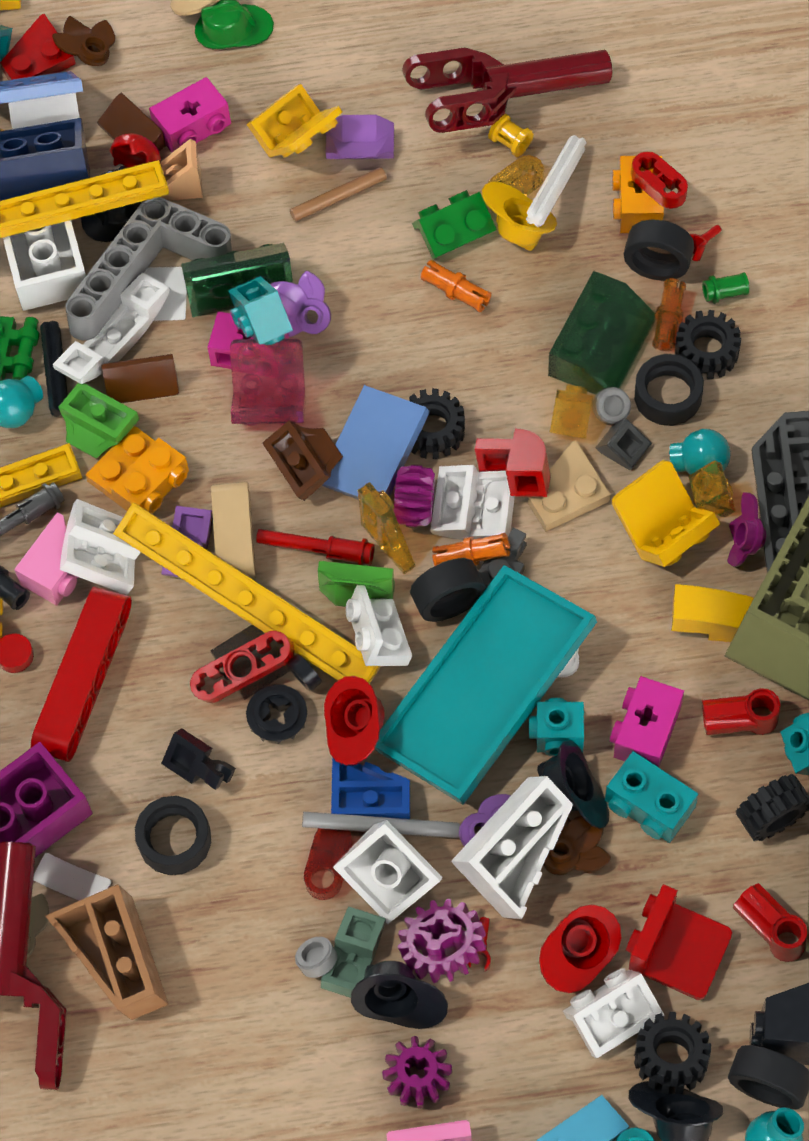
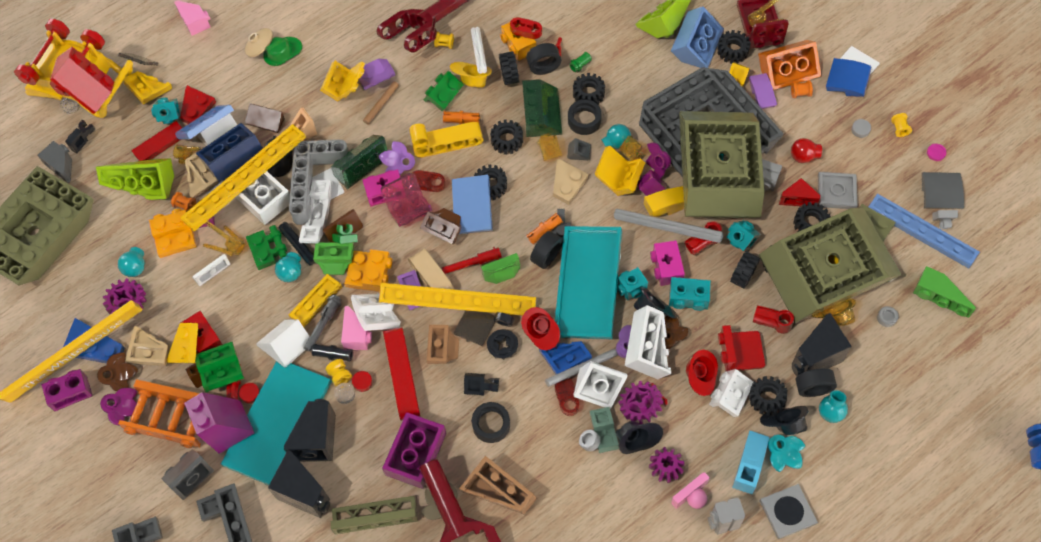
camera: 30 degrees left, 0 degrees up
white sticker [33,853,111,901] -> none
reddish brown plate [52,16,115,66] -> none
red hair [109,133,161,168] -> none
dark pink brick [149,77,231,153] -> none
red beam [190,631,294,703] -> none
brick [228,276,293,345] -> none
white bracket [346,585,412,666] -> none
clear yellow wing [358,482,415,574] -> none
magenta gear [394,465,435,527] -> none
white slope [430,465,515,540] -> none
red brick [474,428,551,497] -> none
clear yellow beam [488,155,544,196] -> none
light grey tile [593,387,631,424] -> none
clear orange pin [652,278,686,351] -> none
none -> green tile [332,224,358,244]
none -> yellow beam [409,122,484,158]
none -> clear red piece [409,170,445,192]
none -> medium nougat slope [427,325,459,364]
none -> black tyre [490,119,523,155]
none -> black tyre [499,51,519,85]
none -> light grey axle [614,209,723,243]
none -> magenta panel [638,170,667,196]

